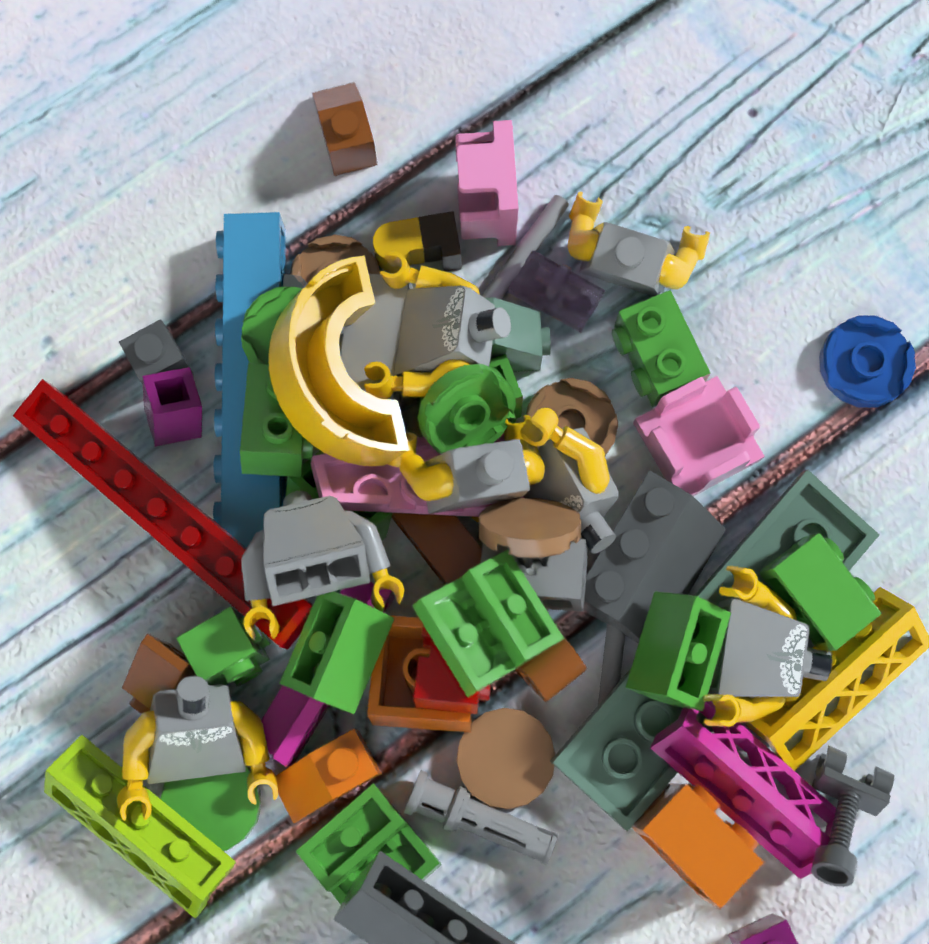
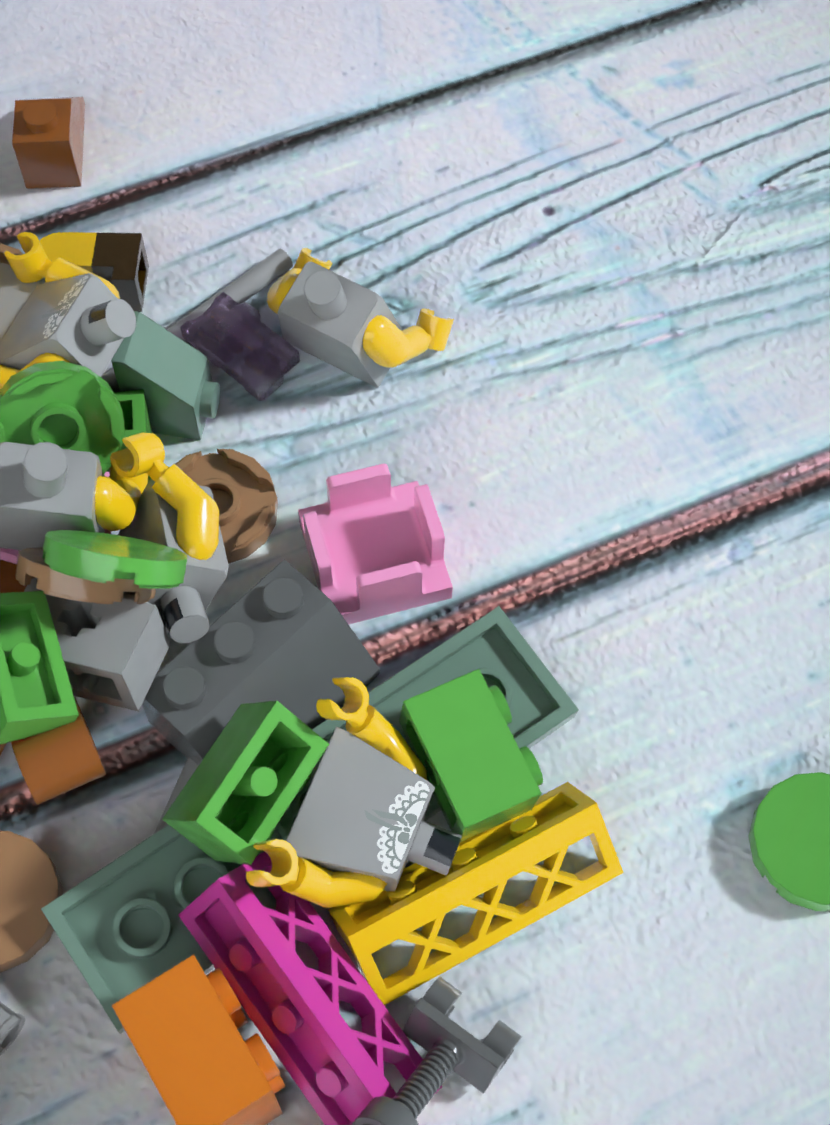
camera: 10 degrees right, 15 degrees down
bright pink panel [455,120,519,246] -> none
bright green brick [612,290,711,407] -> none
blue tile [819,315,916,408] -> none
none -> bright green tile [42,530,187,589]

